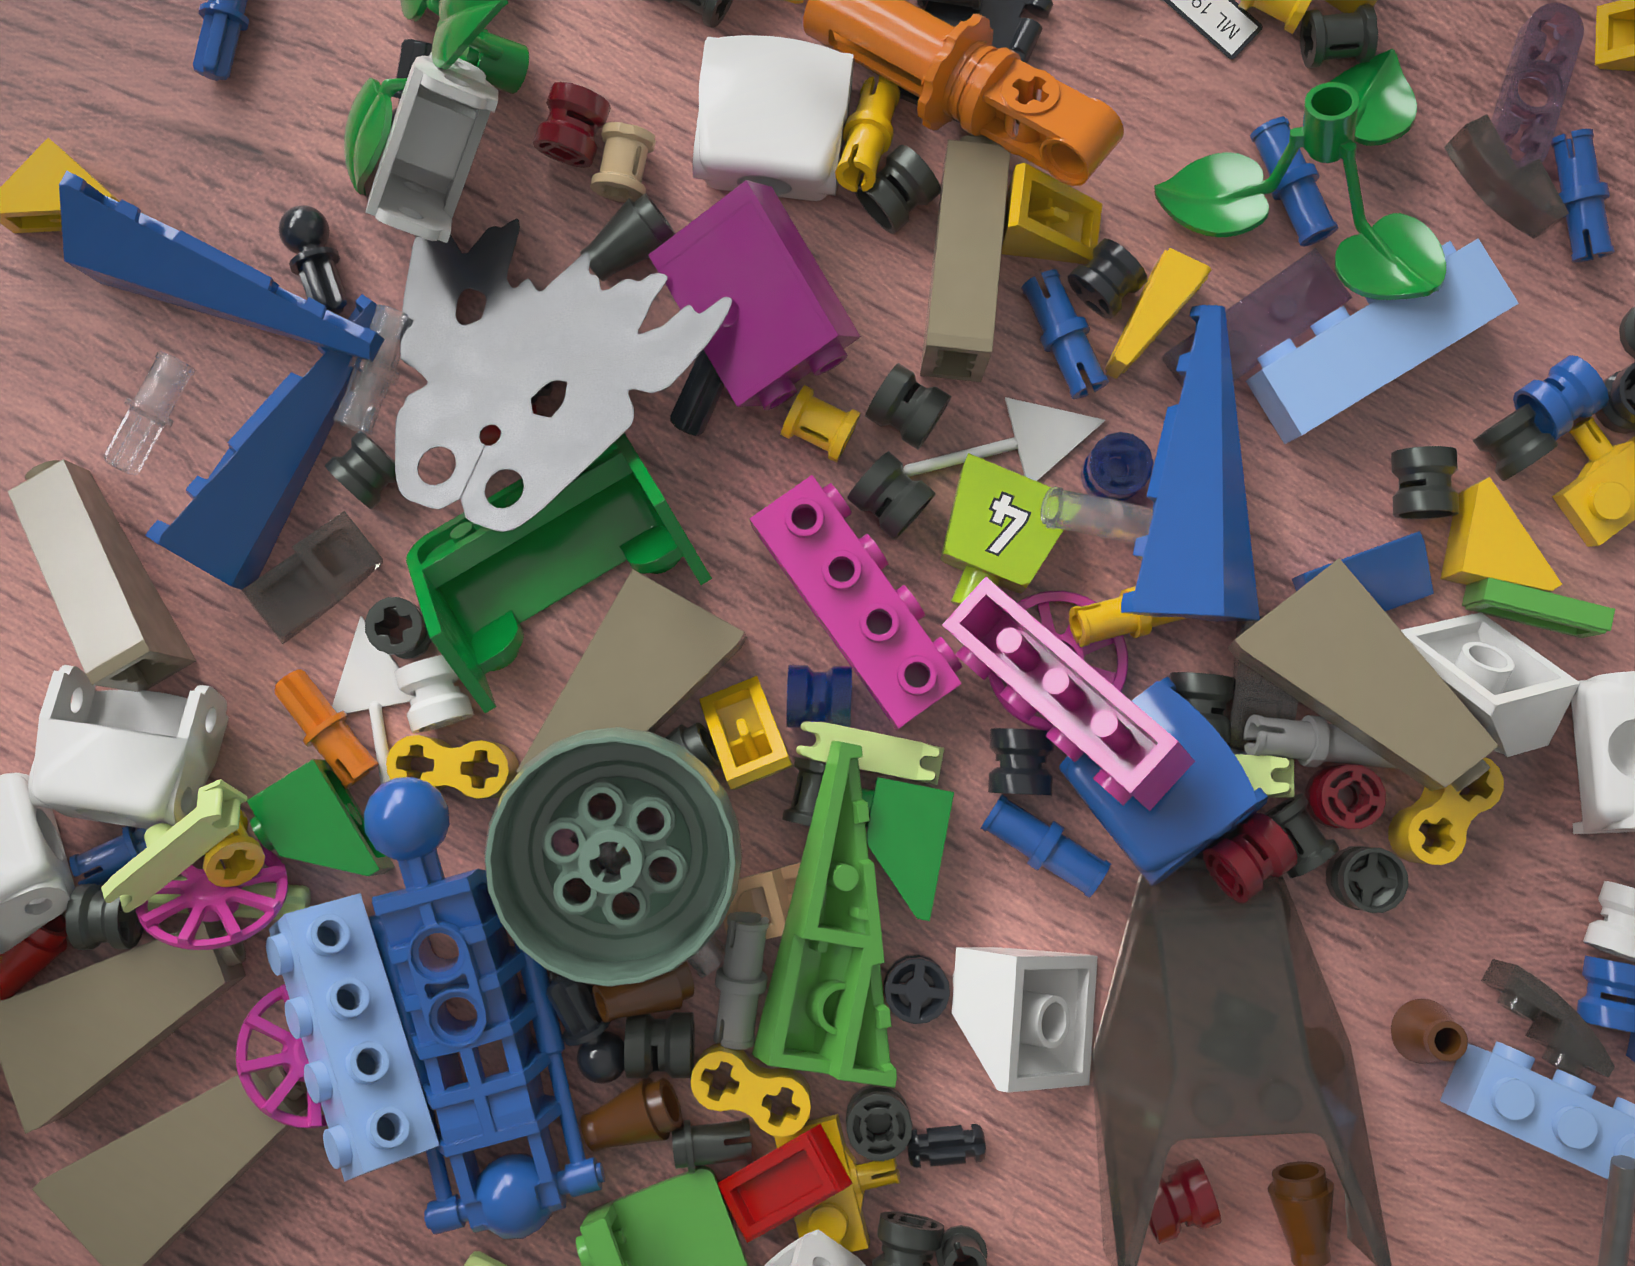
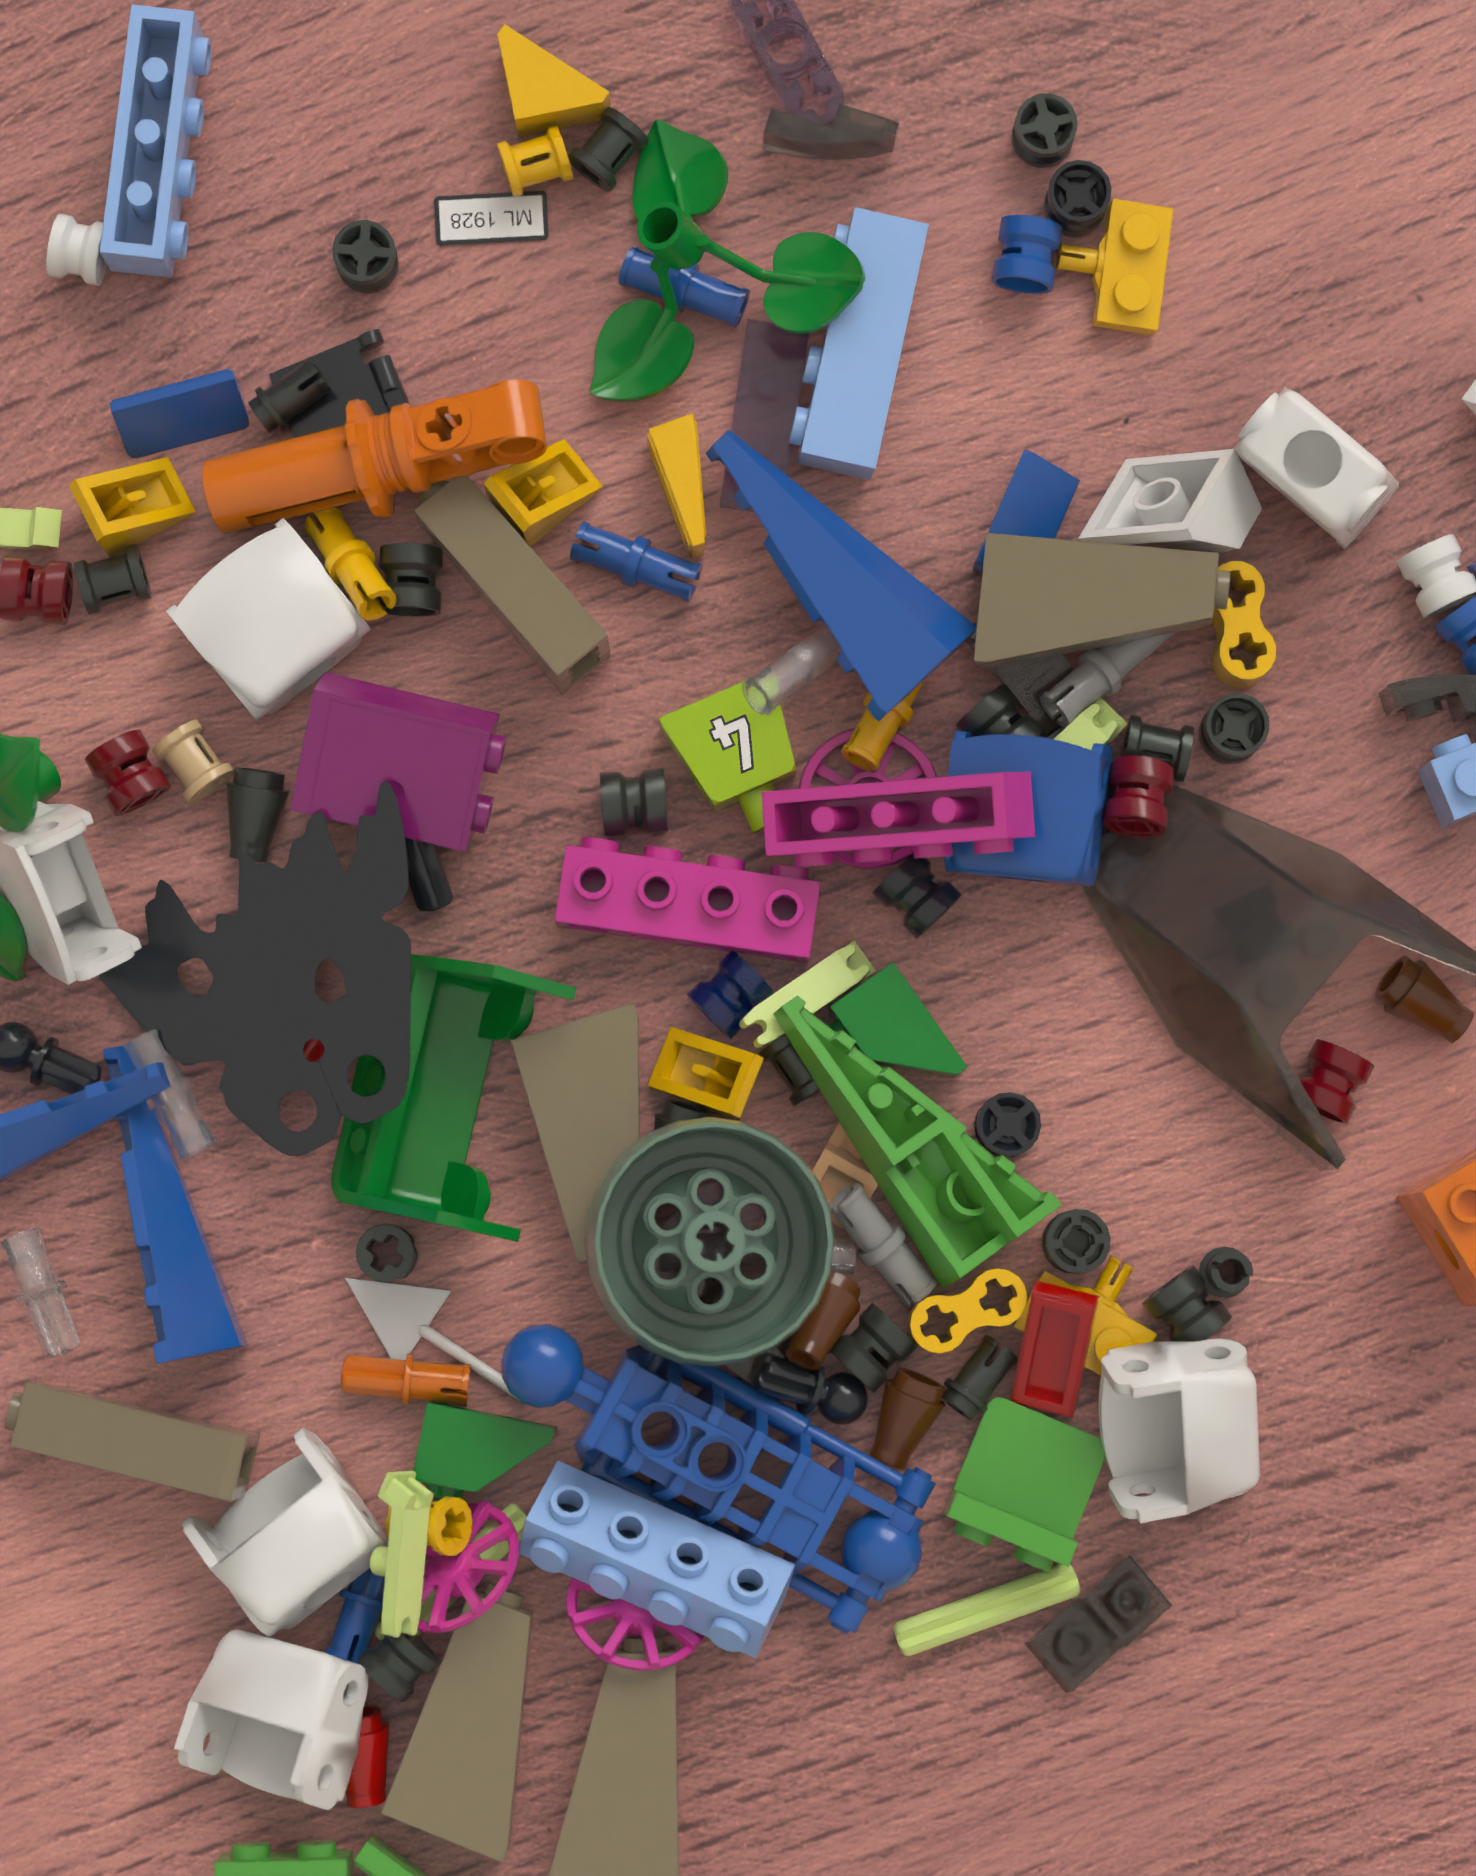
camera: 55 degrees left, 0 degrees up
clear smoke slope [241,511,383,645] -> none
pearl dark grey wheel [325,430,397,509] -> none
yellow axle [386,735,519,799] -> none
white wheel [394,655,474,733] -> none
yellow bush [780,385,861,463] -> none
pearl dark grey wheel [865,363,952,450] -> none
white piece [903,397,1106,481] -> none
black piece [907,1124,986,1168] -> none
white slope [952,947,1098,1093] -> none
blue pin [980,794,1111,898] -> none
black wheel [1067,238,1148,319] -> none
clear blue wheel [1081,432,1153,505] -> none
dark red wheel [1305,765,1386,829] -> none
pearl dark grey wheel [1391,446,1459,519] -> none
reddish brown cone [1391,999,1468,1064] -> none
yellow slope [1440,477,1562,592] -> none
bright green tile [1462,577,1615,638] -> none
pearl dark grey wheel [1473,403,1558,481] -> none
blue pin [1551,129,1615,263] -> none

